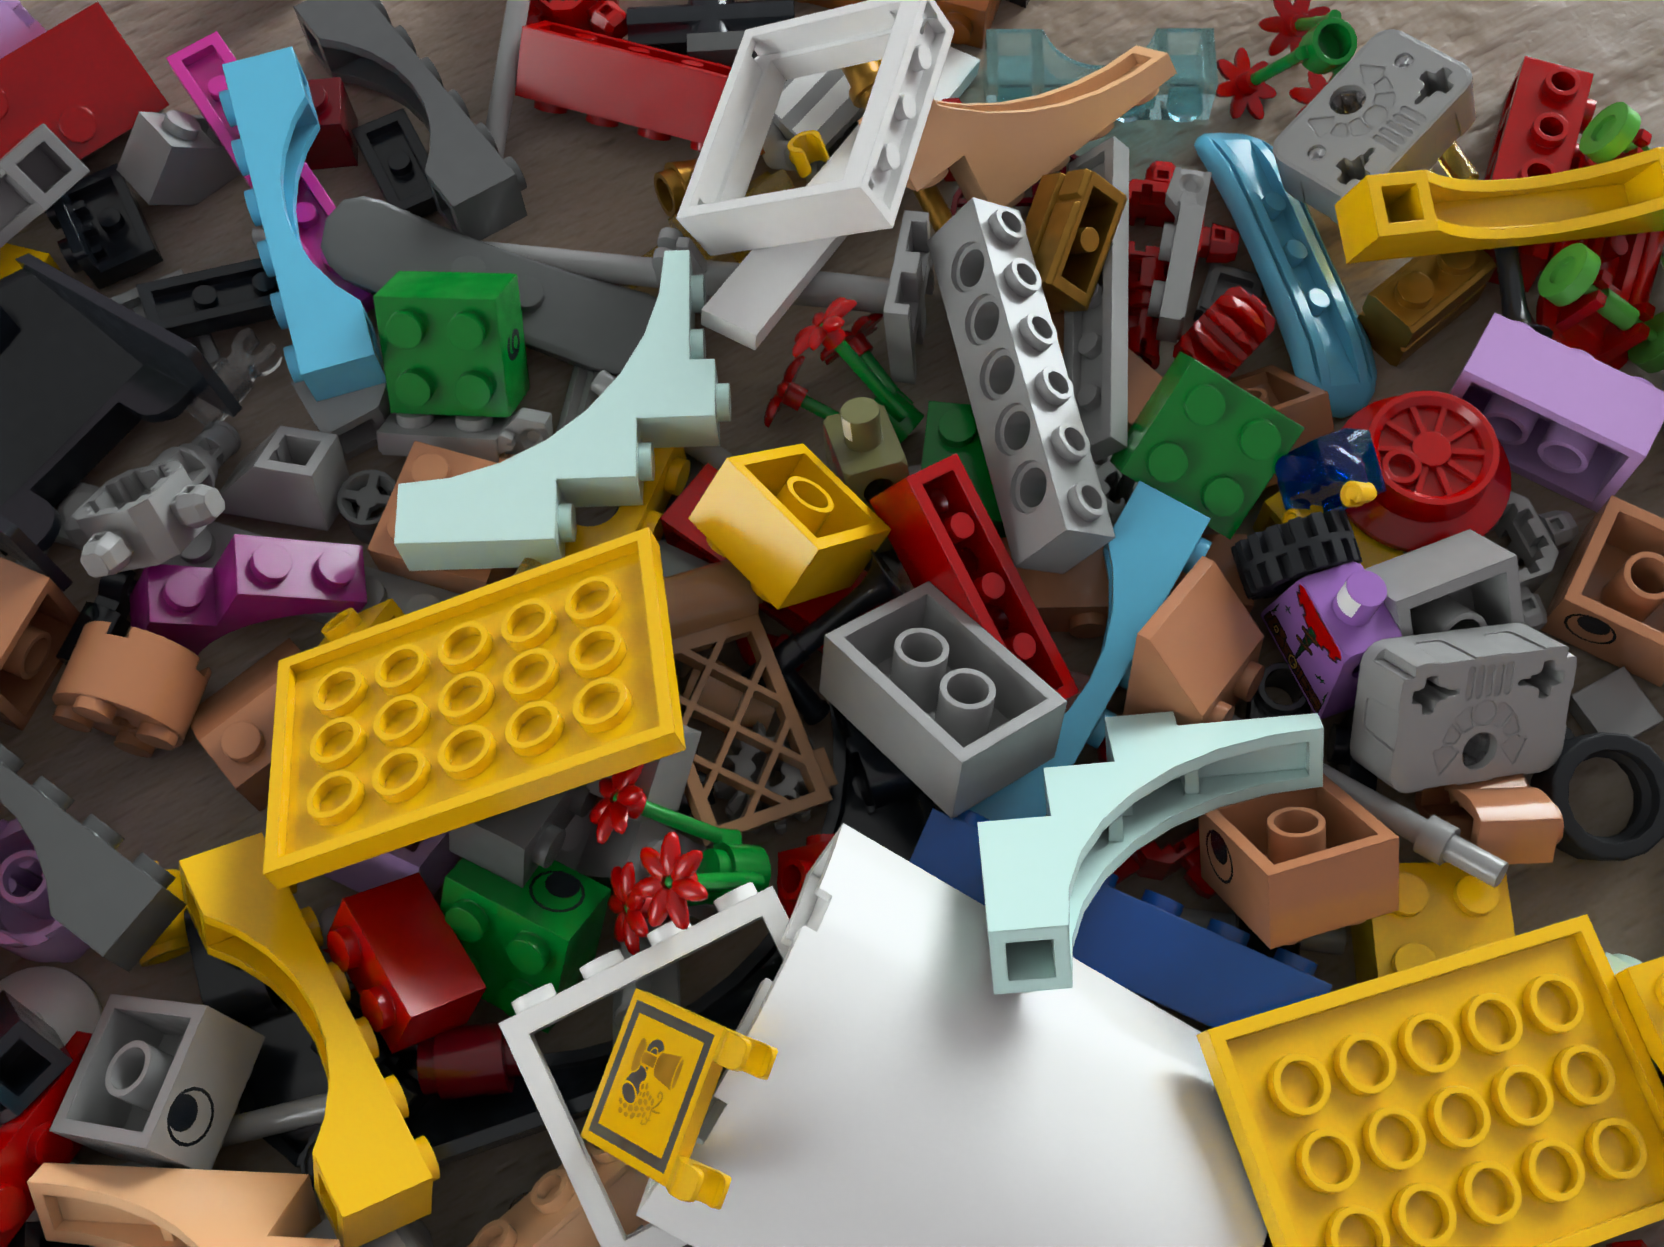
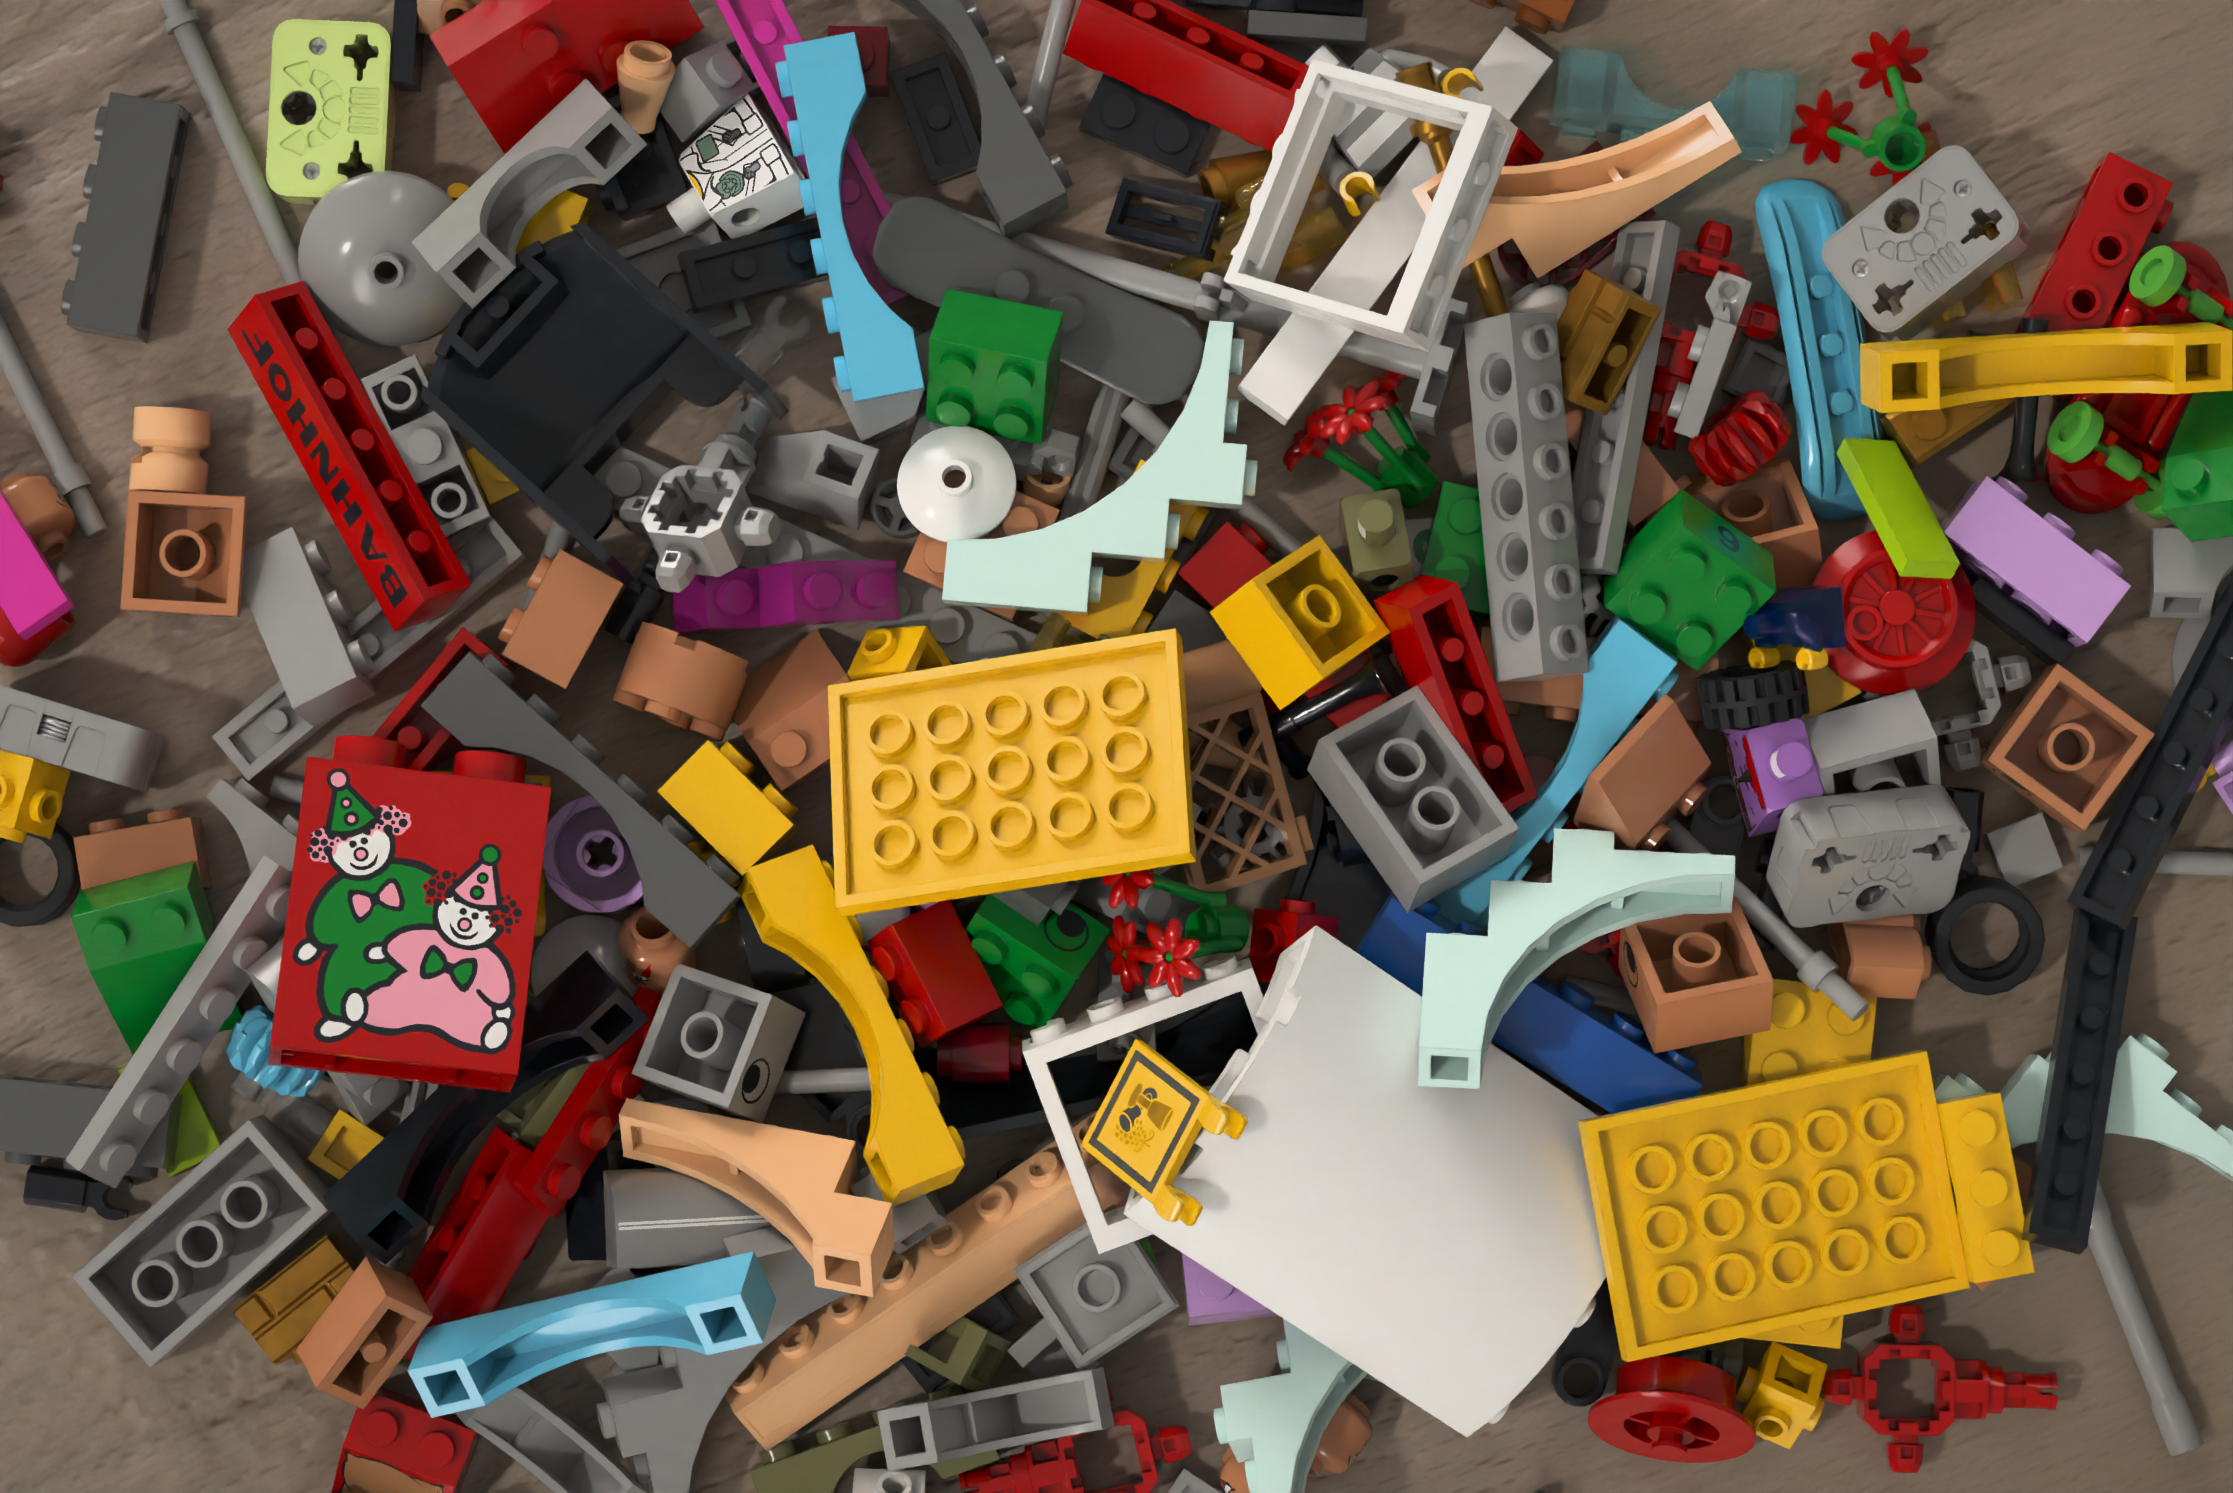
camera: 10 degrees right, 20 degrees up
none -> light nougat cone [616,40,676,134]
none -> nougat head [617,906,698,992]
none -> yellow brick [657,740,801,876]
none -> white torso [666,94,806,239]
none -> white dish [897,426,1017,543]
none -> black plate [1079,73,1211,178]
none -> black tile [1105,177,1231,262]
none -> lime tile [1836,438,1960,579]
none -> black tile [1970,576,2075,666]

